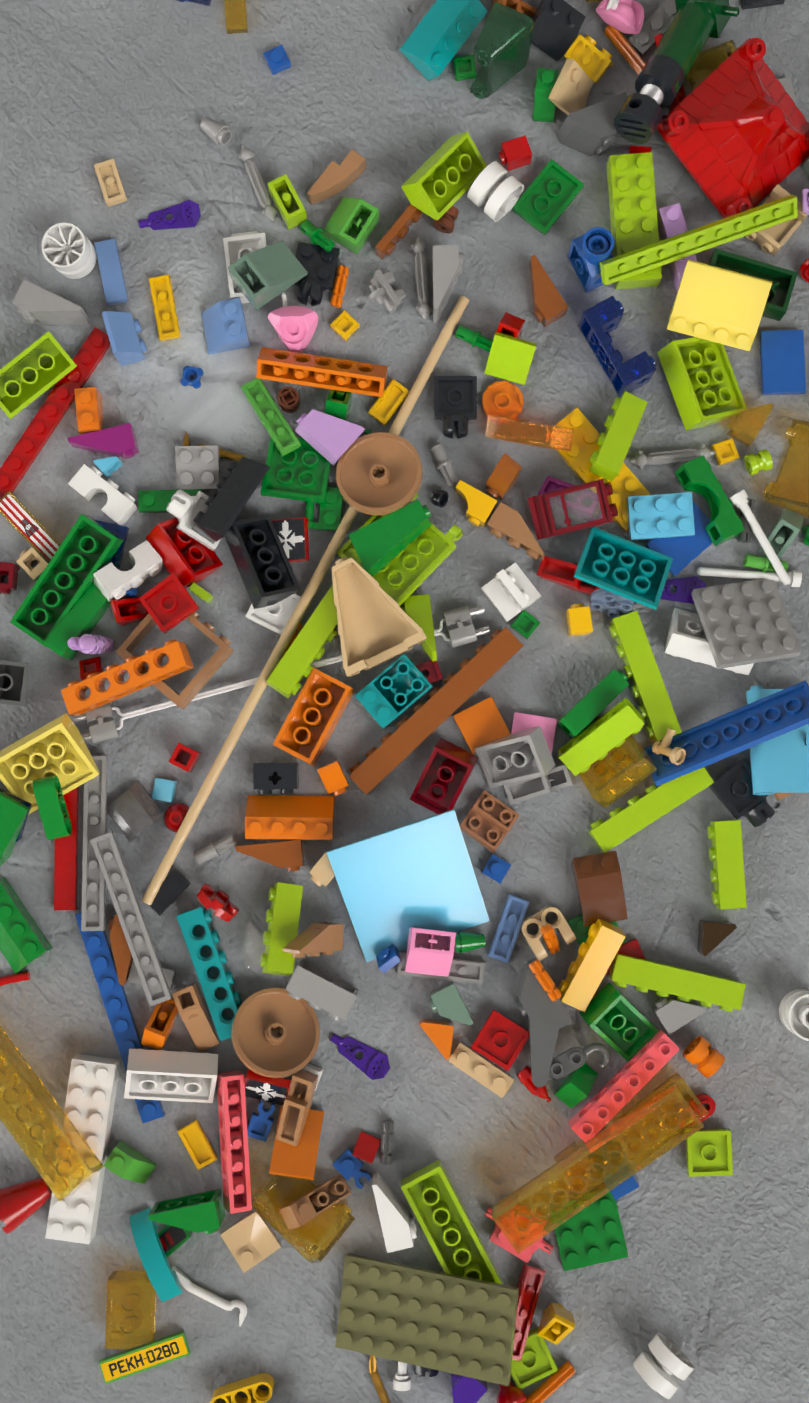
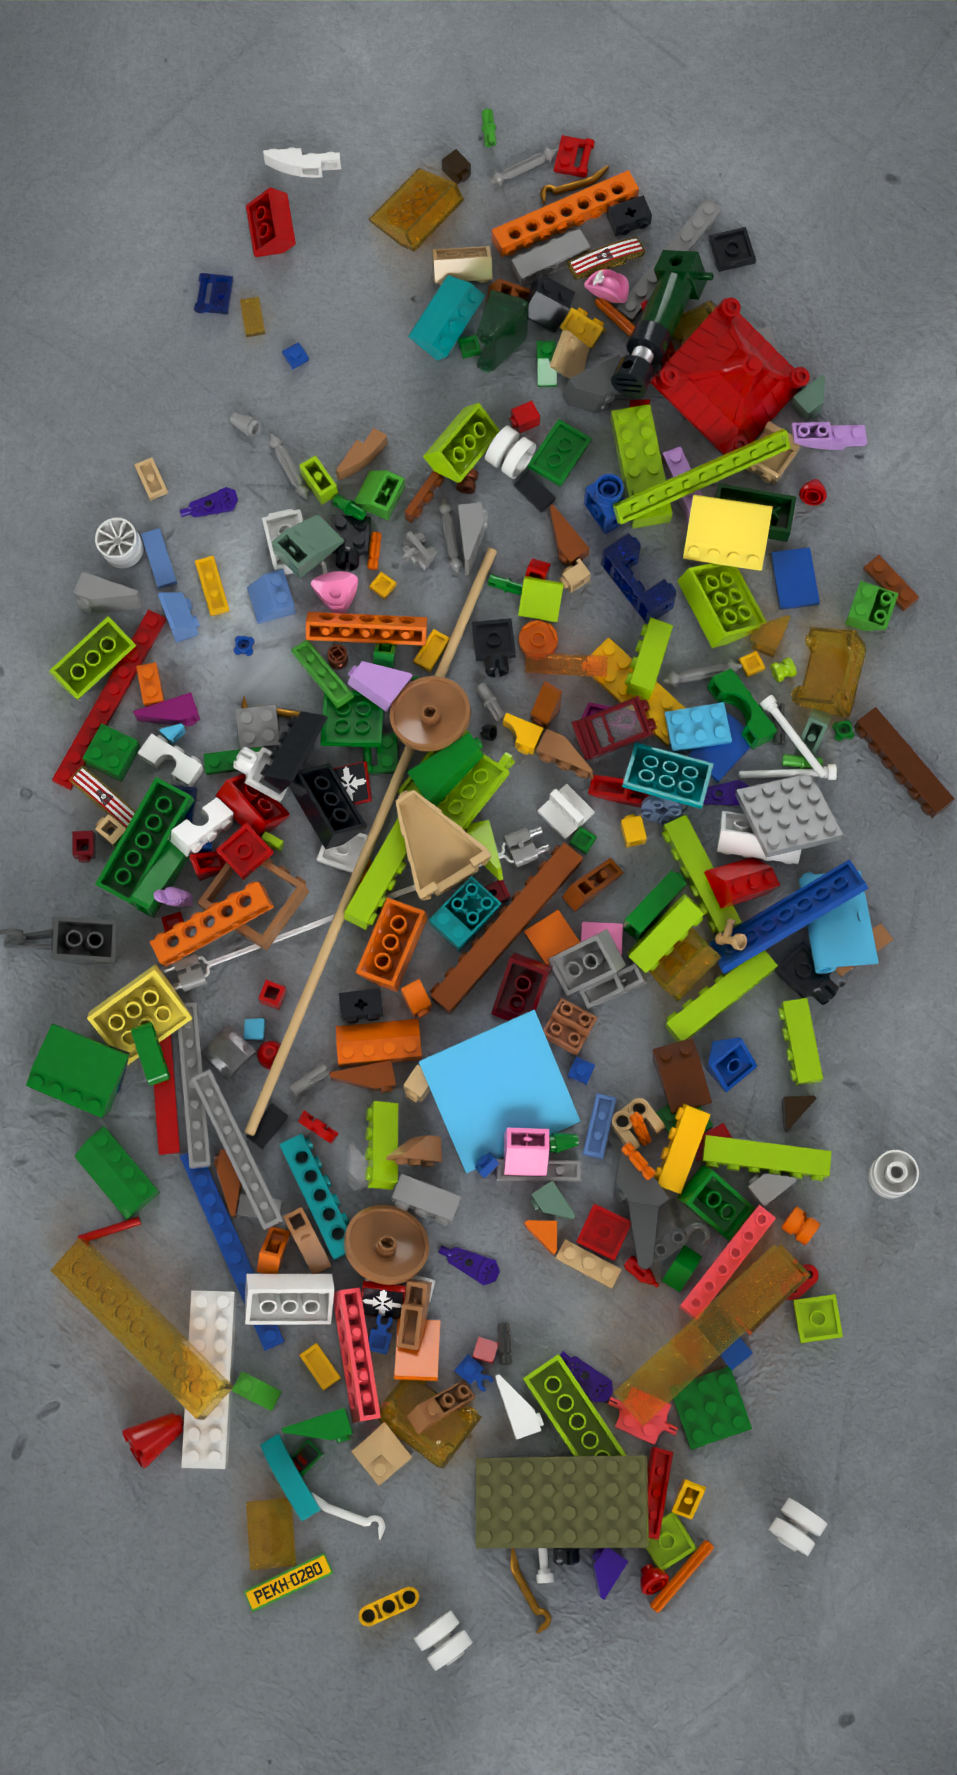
camera: 10 degrees left, 10 degrees down
none -> green brick [82,723,141,782]
none -> black tile [514,472,556,513]
none -> tan brick [559,558,591,593]
none -> dark purple piece [560,1351,613,1402]
none -> dark orange slope [562,858,624,912]
none -> red slope [704,857,780,909]
none -> blue slope [705,1037,758,1093]

